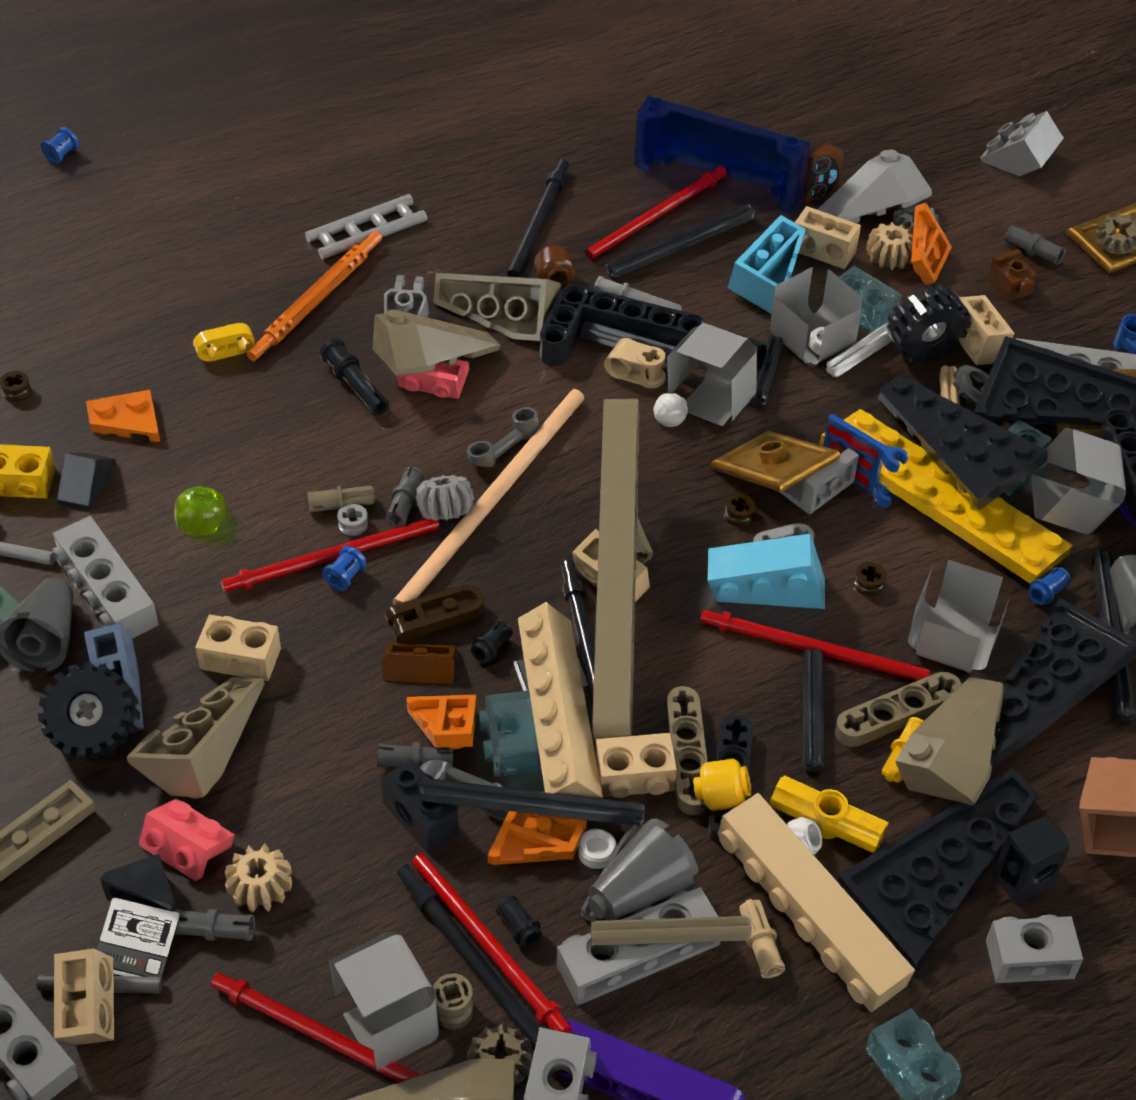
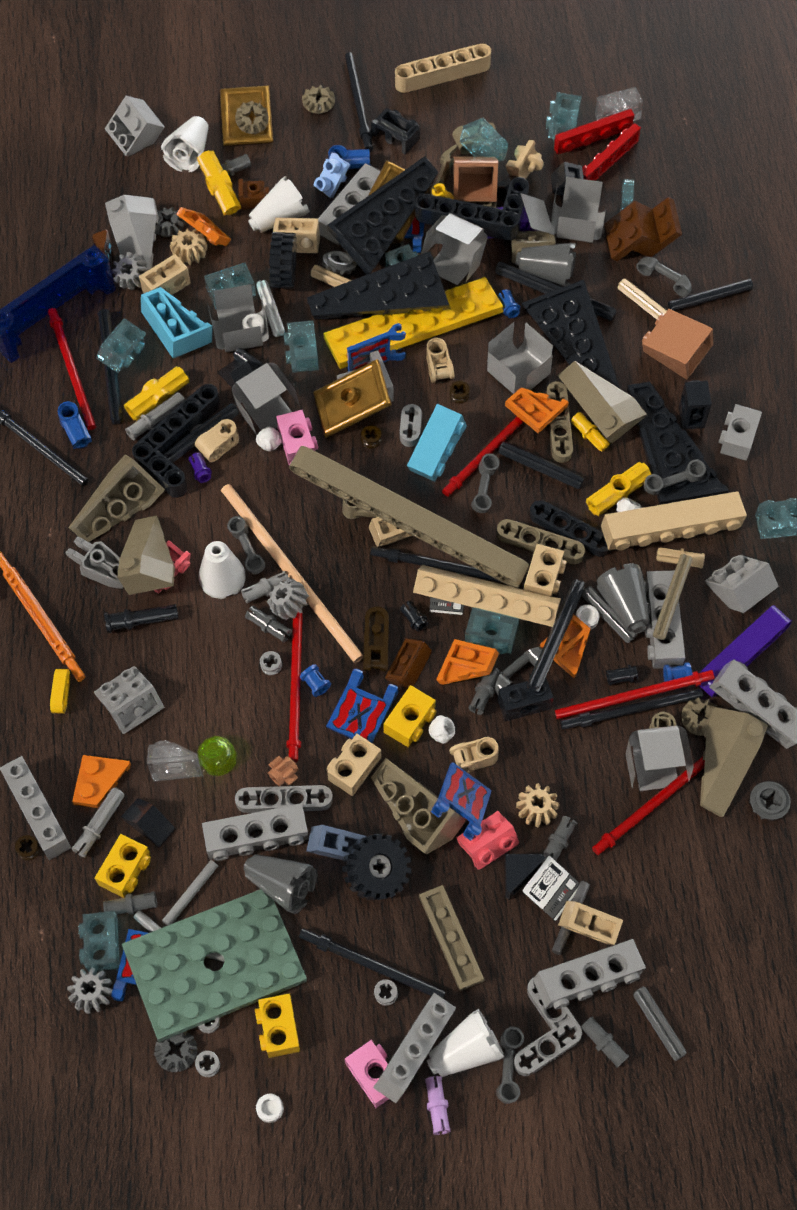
camera: 65 degrees left, 15 degrees up
dark tan axle [307,486,375,513] -> none
reddish brown head [534,245,576,289] -> none
yellow head [693,759,751,811] -> none
none -> light grey brick [0,756,72,860]
none -> blue piece [57,401,92,449]
none -> light grey axle [72,788,125,857]
none -> light grey bracket [94,666,165,734]
none -> clear light blue brick [96,318,147,373]
none -> light grey gear [111,252,149,290]
none -> yellow piece [124,366,189,421]
none -> clear slope [147,741,203,781]
none -> white cone [161,116,209,172]
none -> dark purple pin [189,453,212,483]
none -> yellow piece [197,150,241,215]
none -> white cone [198,541,246,599]
none -> light grey beam [235,785,333,813]
none -> light grey pin [241,571,289,603]
none -> white cone [248,176,309,233]
none -> nougat gear [268,756,299,786]
none -> bright pink brick [276,410,318,465]
none -> clear light blue brick [283,320,319,373]
none -> light blue hips [314,153,350,198]
none -> flag [326,669,398,744]
none -> yellow brick [384,685,437,748]
none -> tan piece [426,338,454,383]
none -> white piece [429,715,455,744]
none -> blue flag [431,762,492,841]
none -> tan piece [449,737,498,773]
none -> dark grey bar [471,454,499,513]
none -> orange wing [505,387,569,433]
none -> dark grey bar [643,460,706,495]
none -> blue bush [663,662,692,682]
none -> light grey slope [705,555,779,613]

